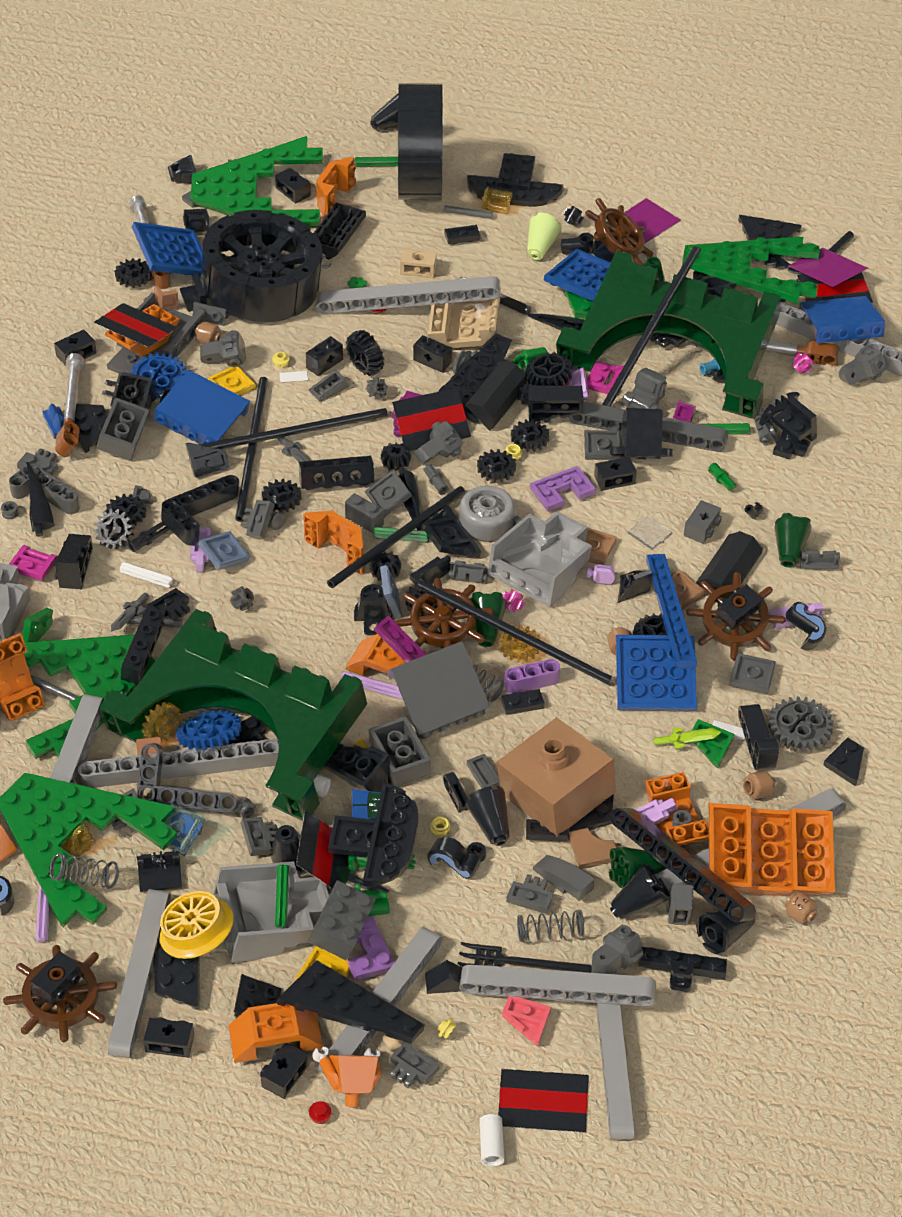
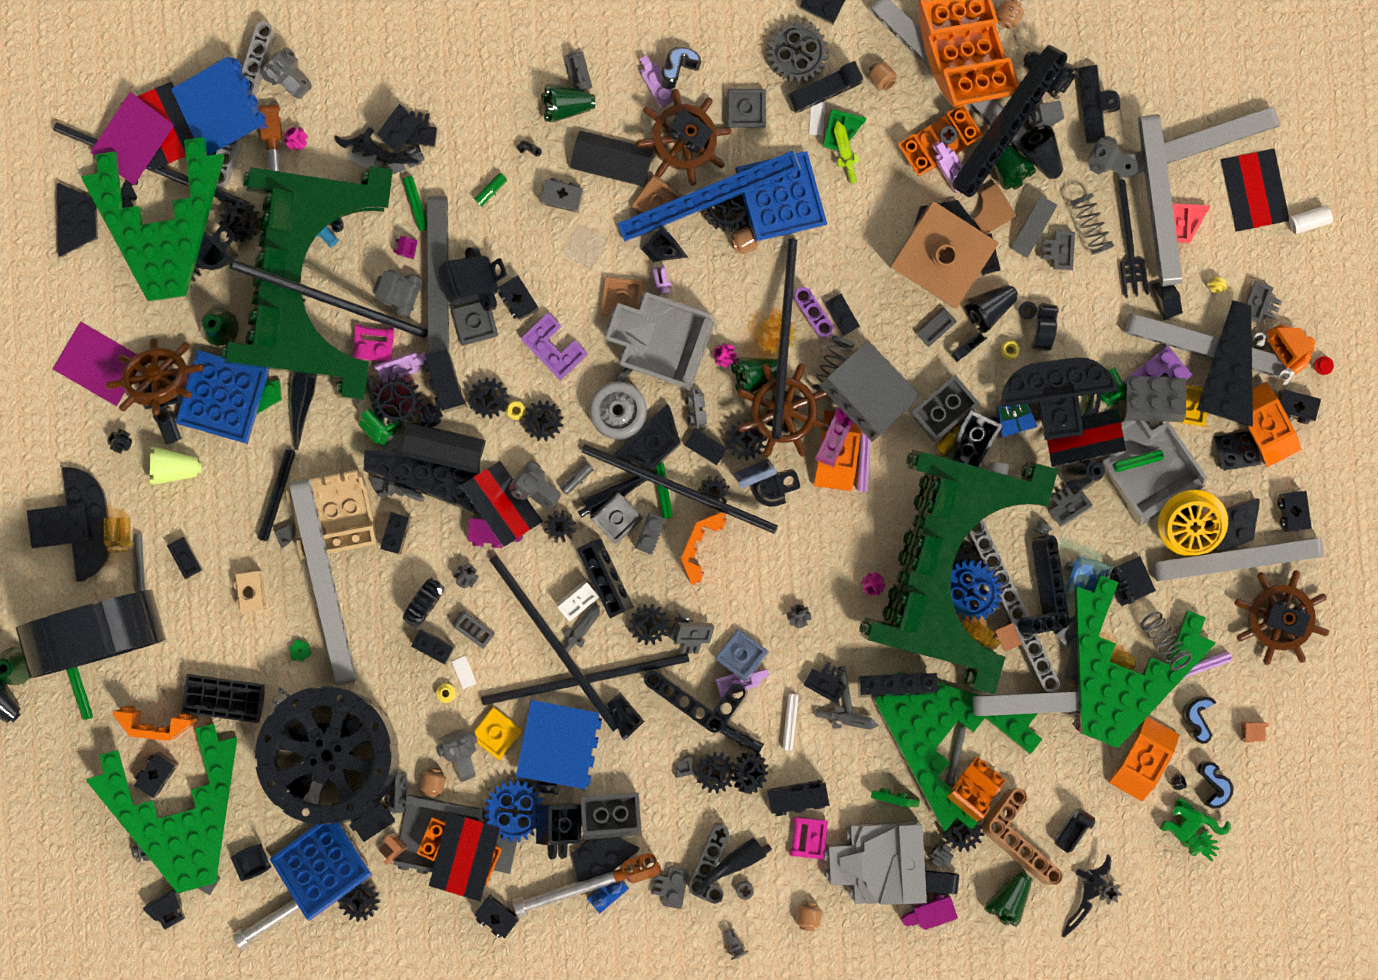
camera: 110 degrees left, 40 degrees up
none -> white hinge [556,579,599,622]

